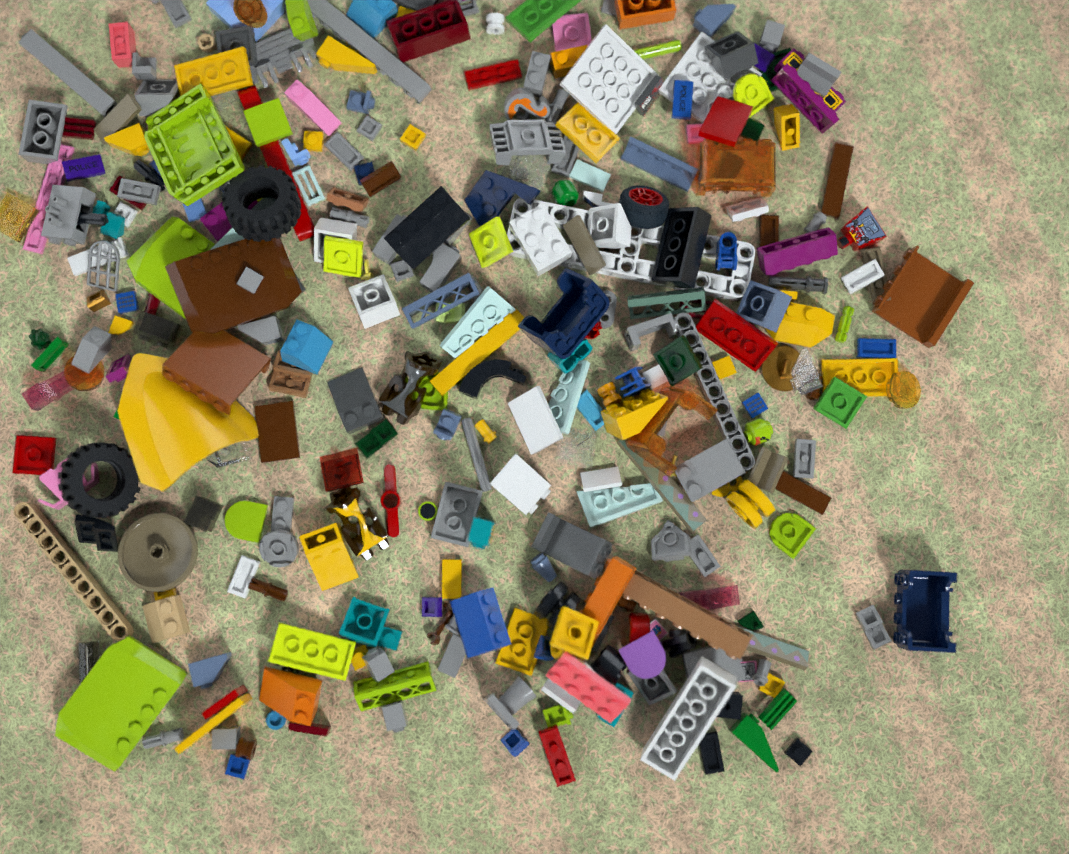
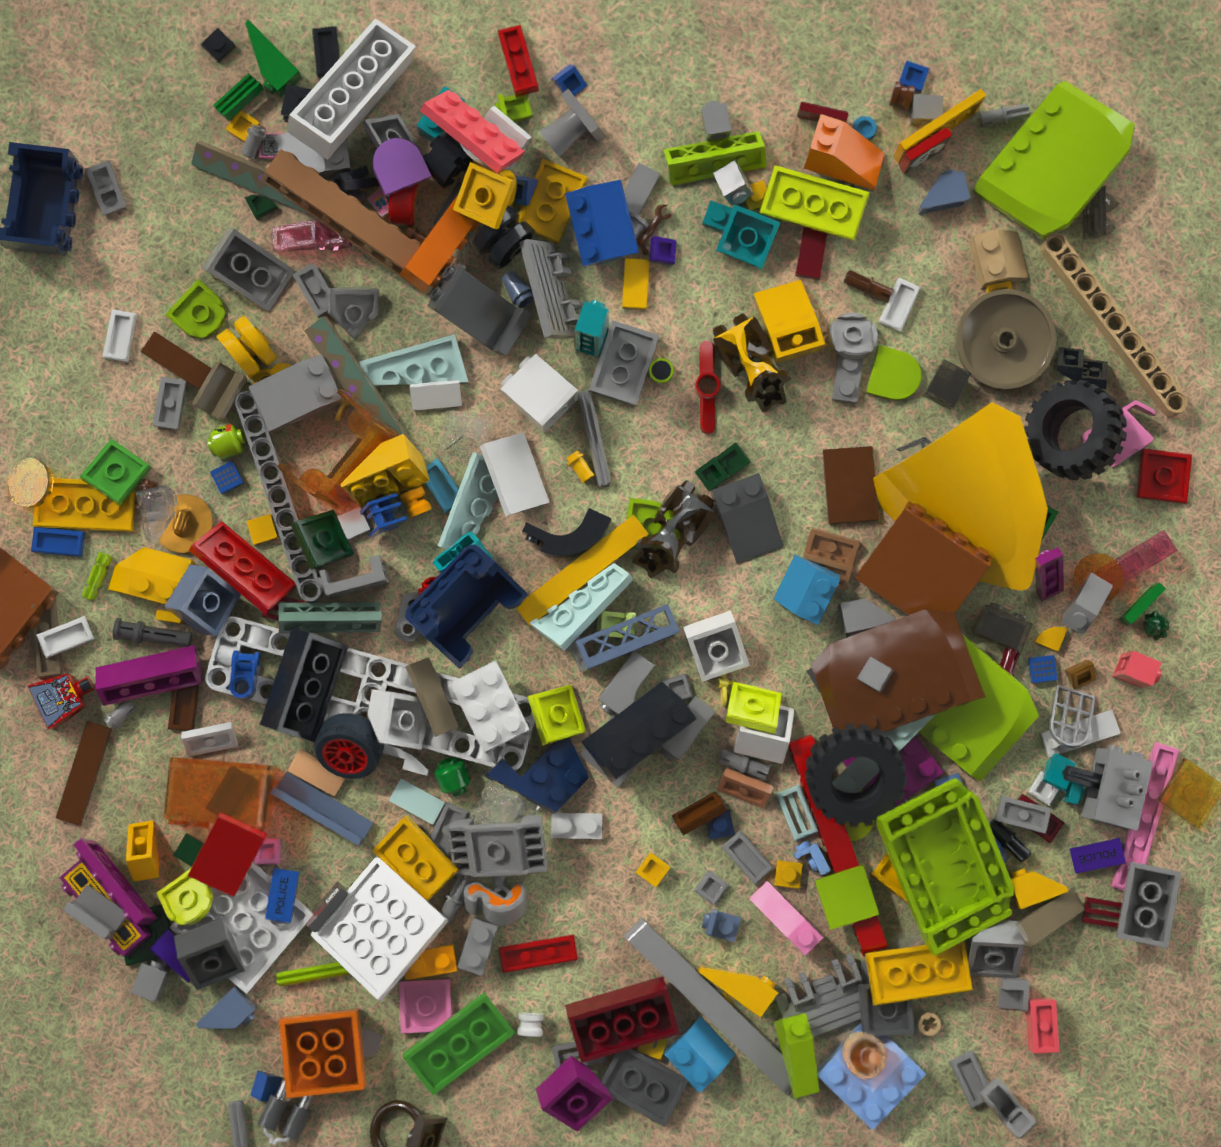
camera: 175 degrees left, 0 degrees up
light grey brick [18,29,118,117] -> none
clear red piece [320,448,364,492] -> none
sand blue bracket [433,408,462,440] -> none
none -> white tile [102,309,137,363]
none -> light grey slope [201,227,295,312]
none -> light nougat slope [288,748,345,796]
none -> light grey hinge [519,239,582,340]
none -> white plate [551,813,602,839]
none -> dark red tile [795,227,827,280]
none -> coral brick [1112,651,1162,688]

